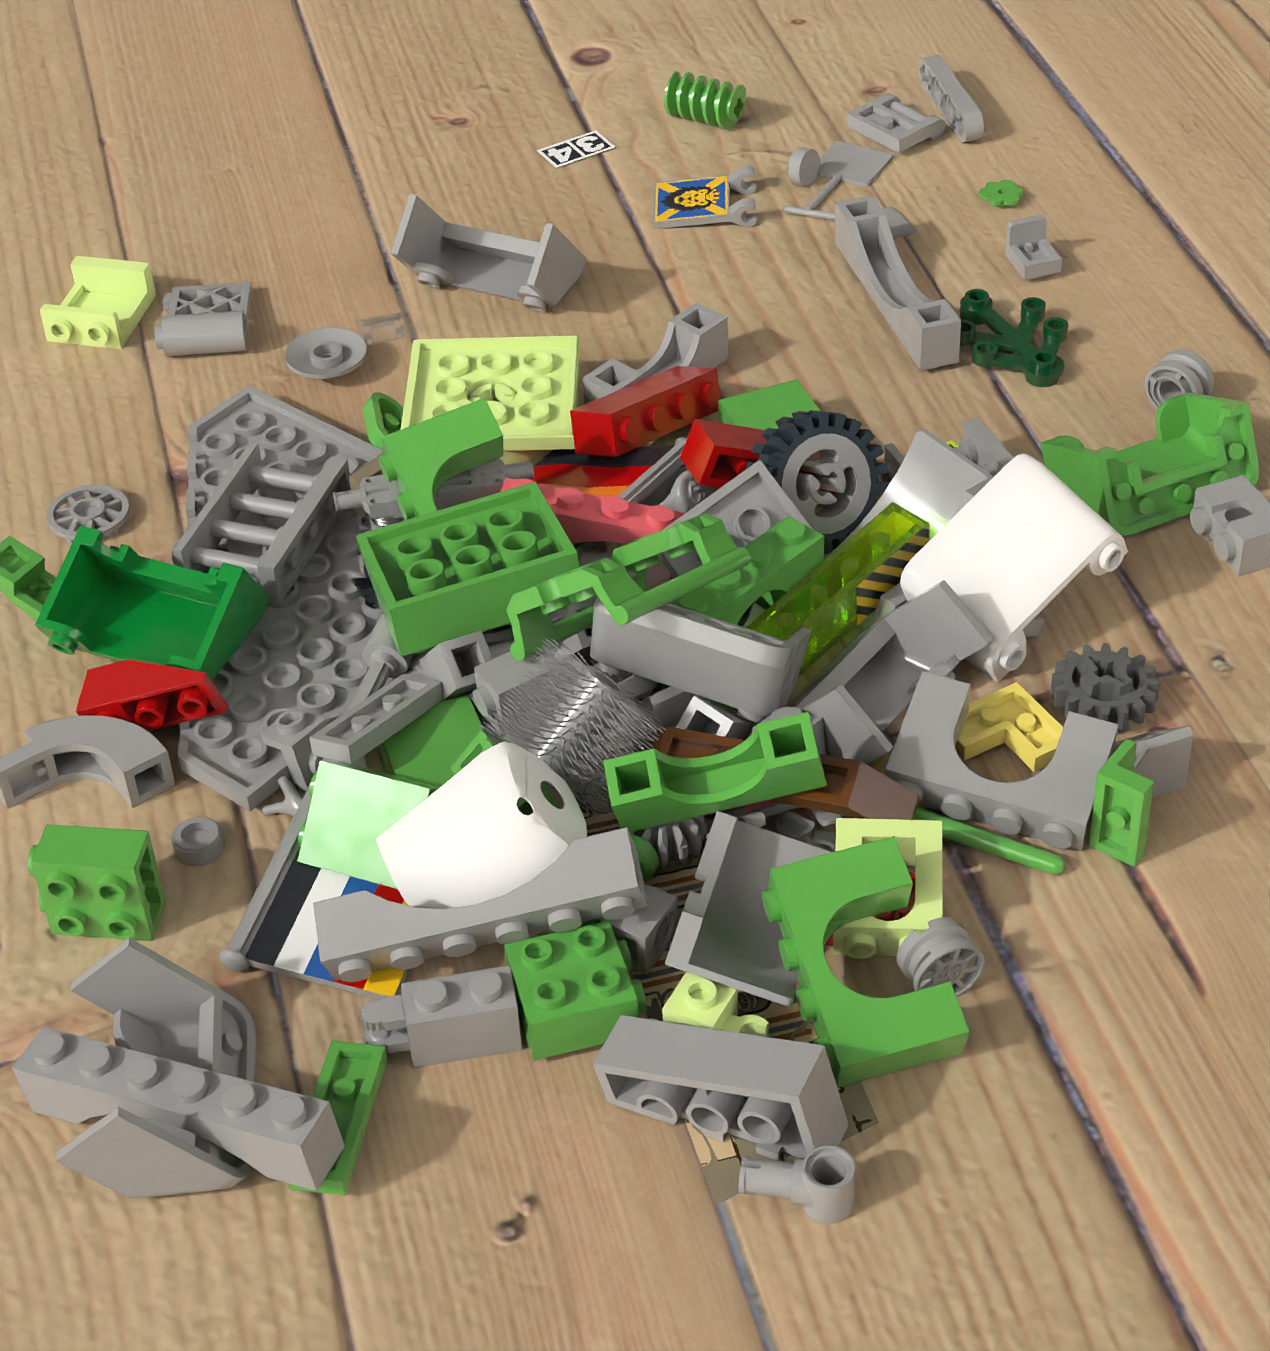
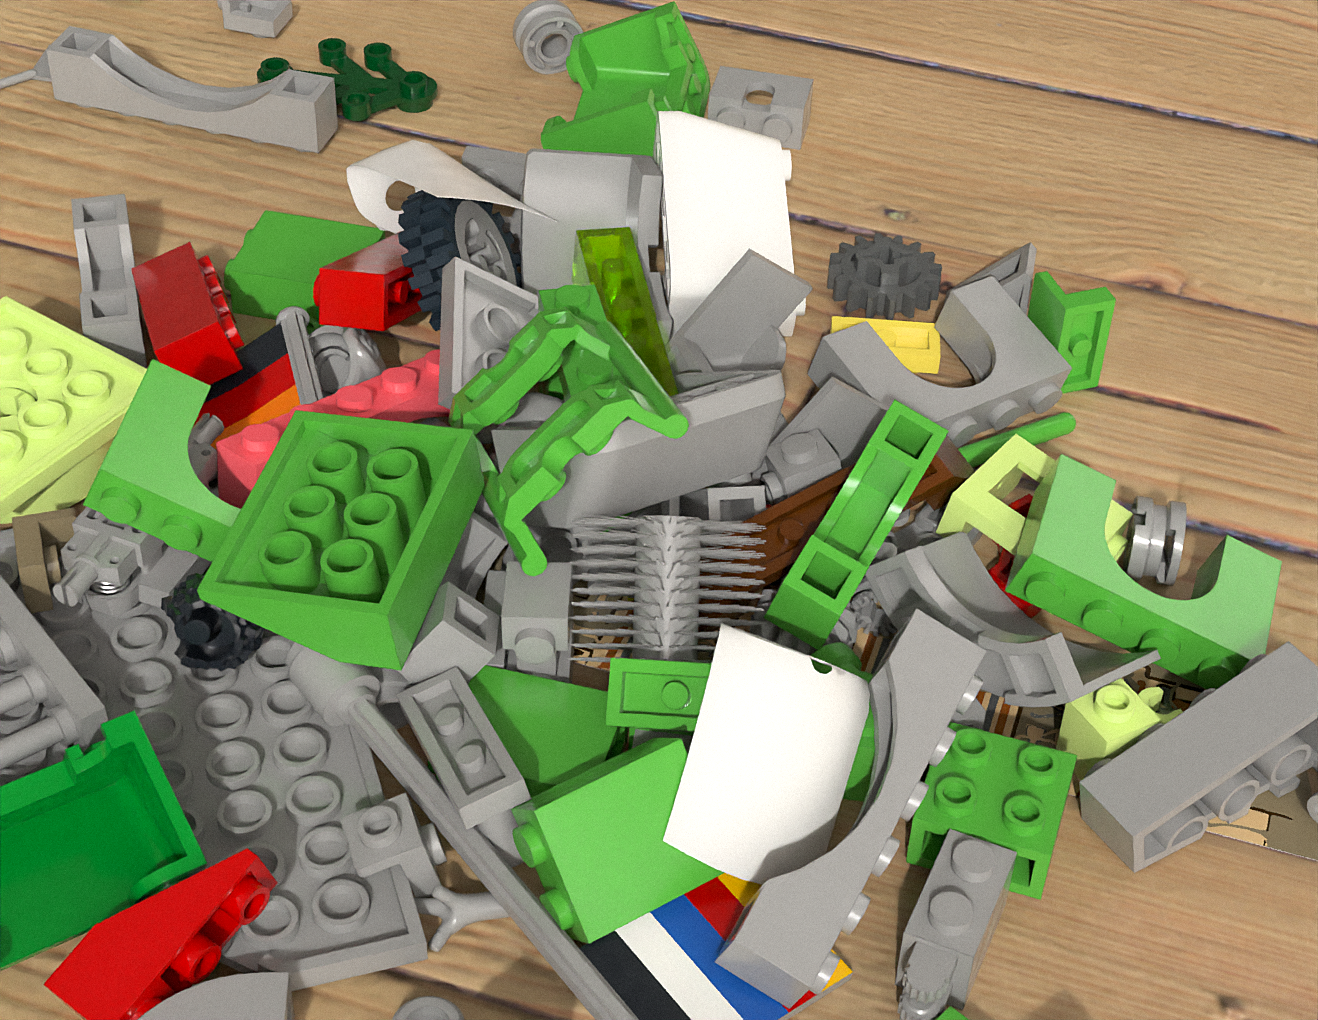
camera: 60 degrees left, 0 degrees up
none -> white piece [346,140,557,234]

